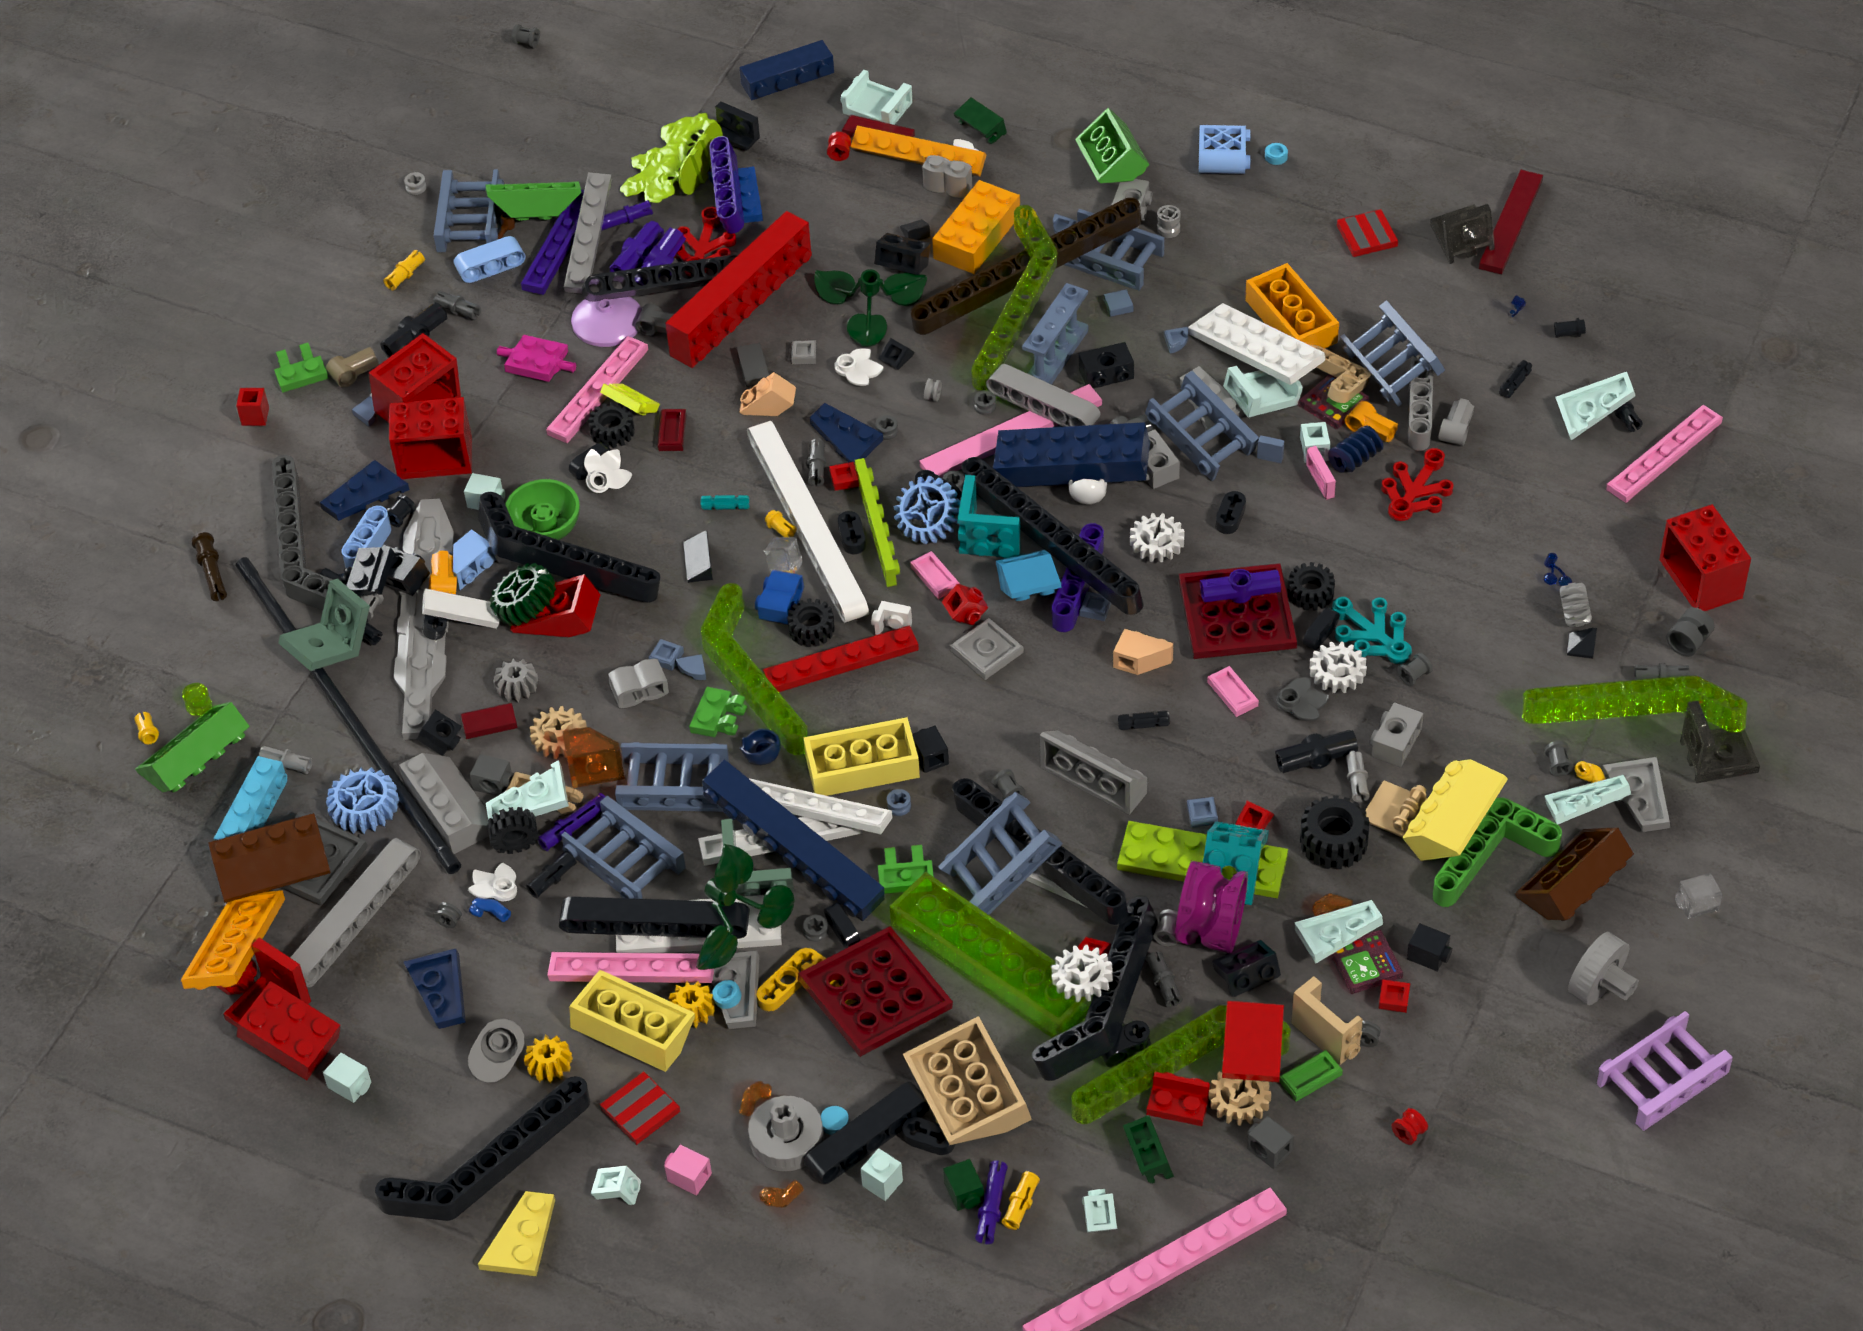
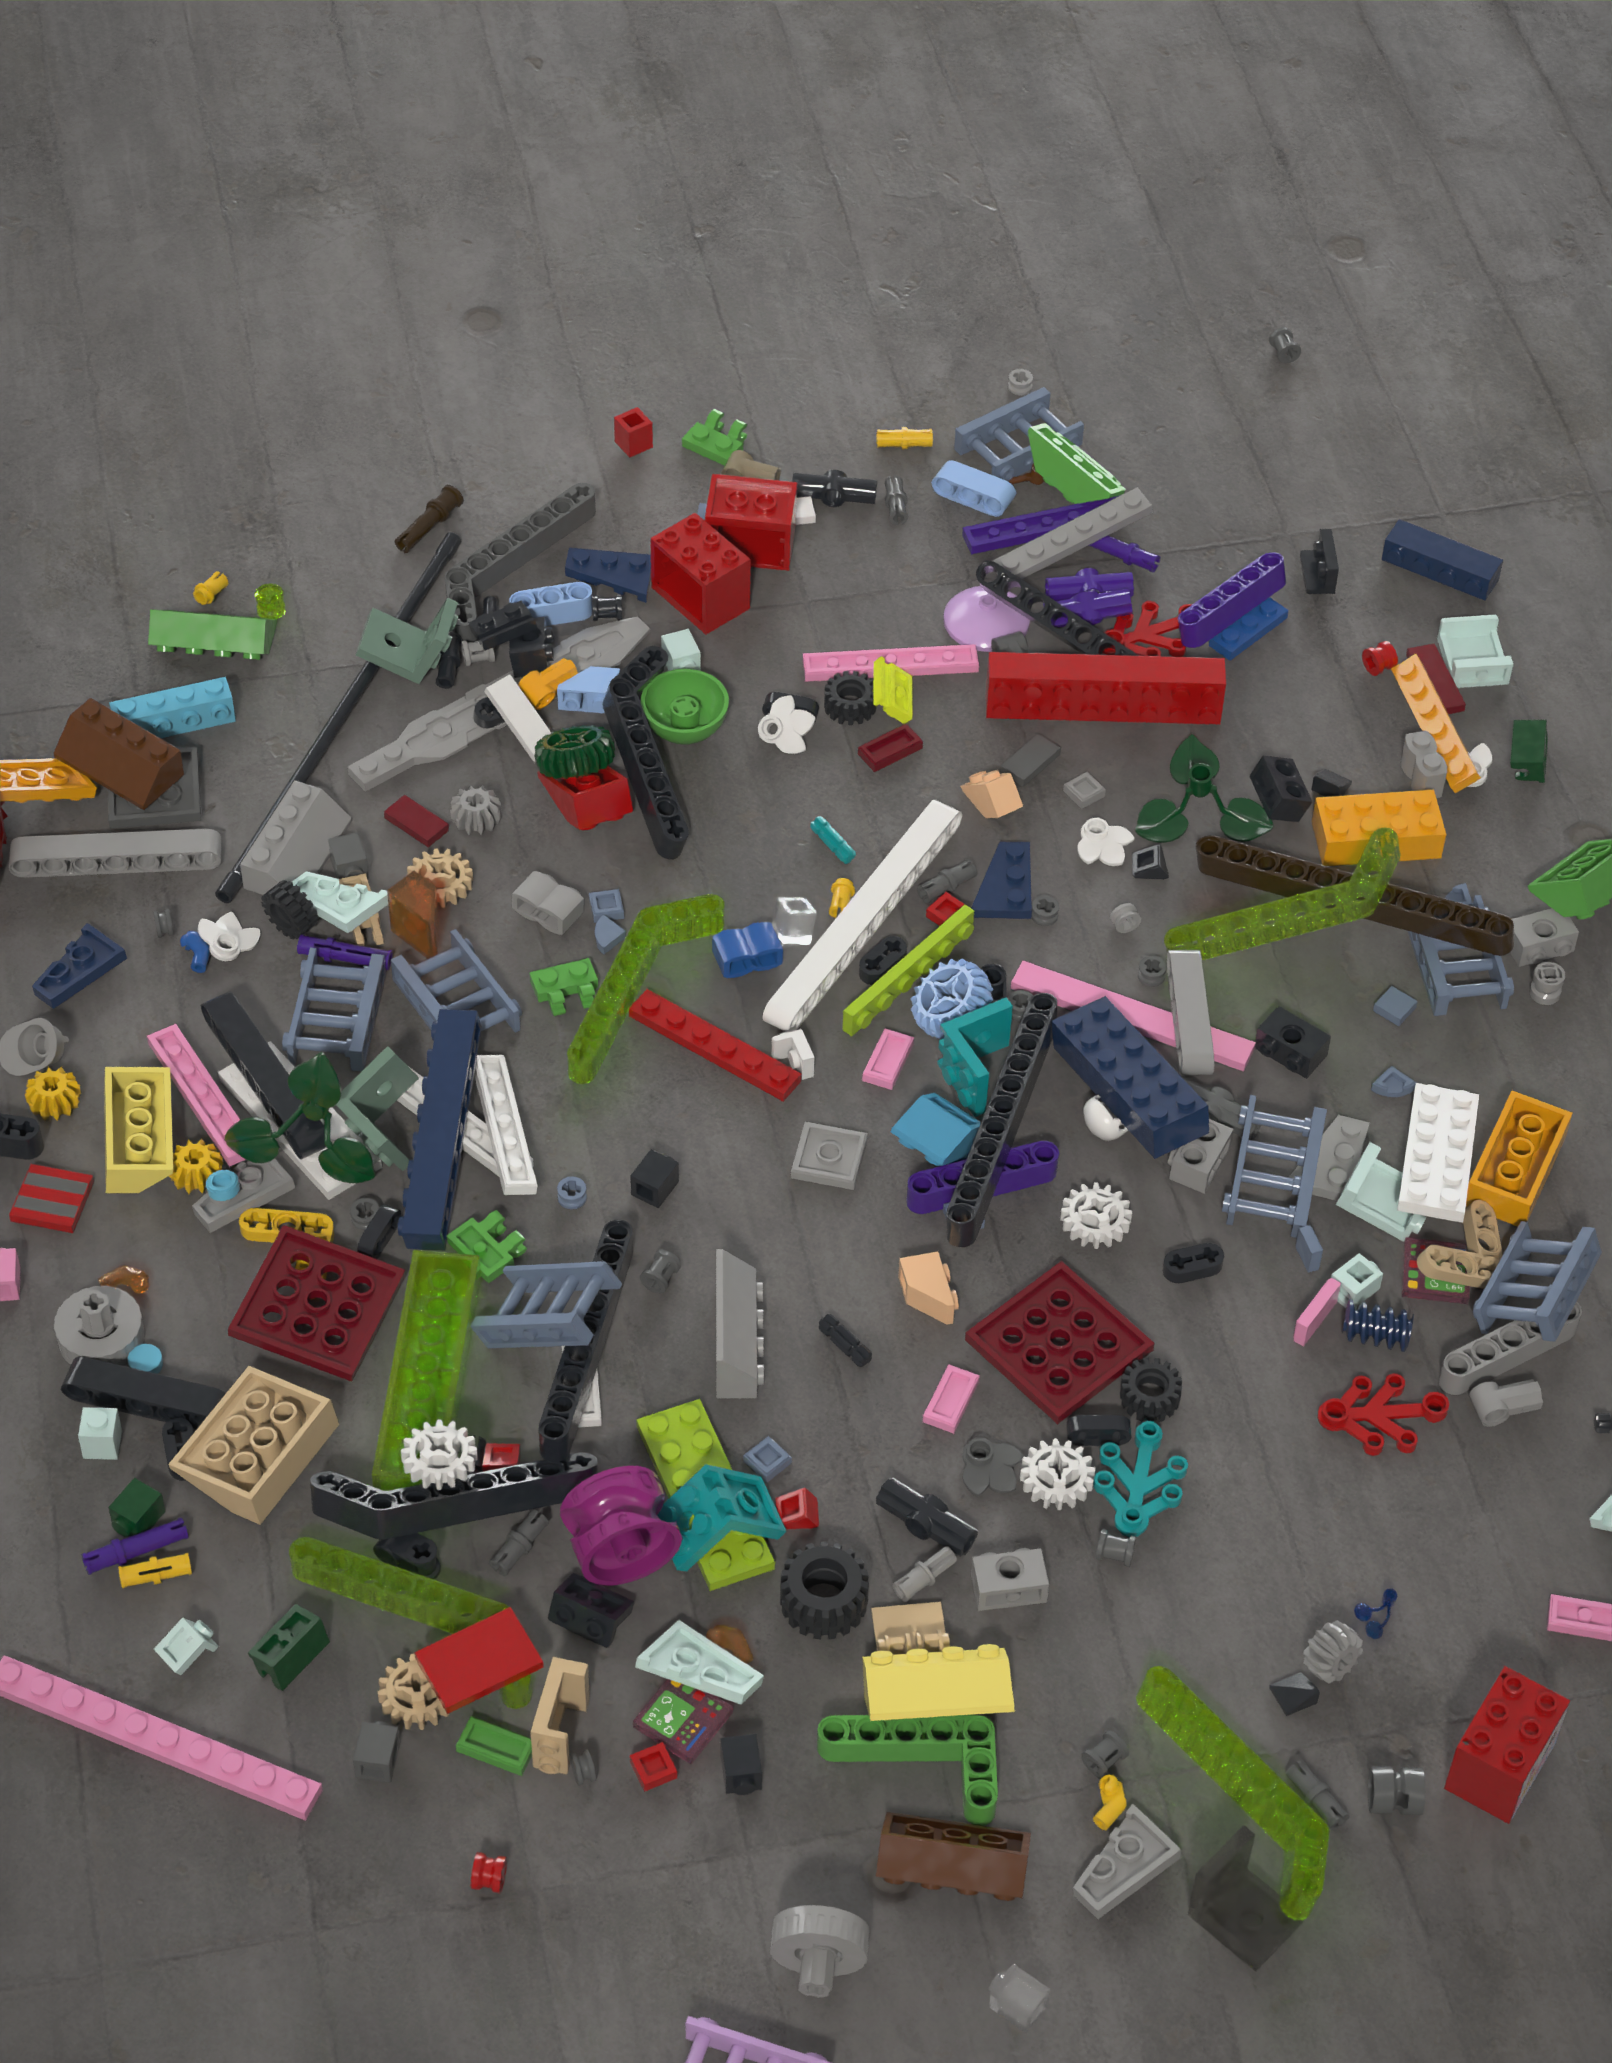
camera: 50 degrees right, 0 degrees up
light grey axle [259,746,312,774] -> none
light blue gear [326,767,399,834] -> none
black brick [416,709,462,756] -> none
dark pink plate [497,335,576,382] -> none
black pin [526,851,577,898] -> none
lime plant [620,113,723,203] -> none
slope [683,531,713,583] -> none
dark blue hair [740,728,781,766] -> none
clear orange arm [759,1180,804,1208] -> none
black tyre [787,598,835,647] -> none
light yellow brick [803,717,920,796] -> none
red brick [941,584,989,625] -> none
sand blue fence [1022,283,1088,385] -> none
red bracket [1146,1072,1210,1127] -> none
dark purple piece [1200,569,1281,603] -> none
light orange piece [1345,401,1398,442] -> none
light aqua wing [1545,775,1631,825] -> none

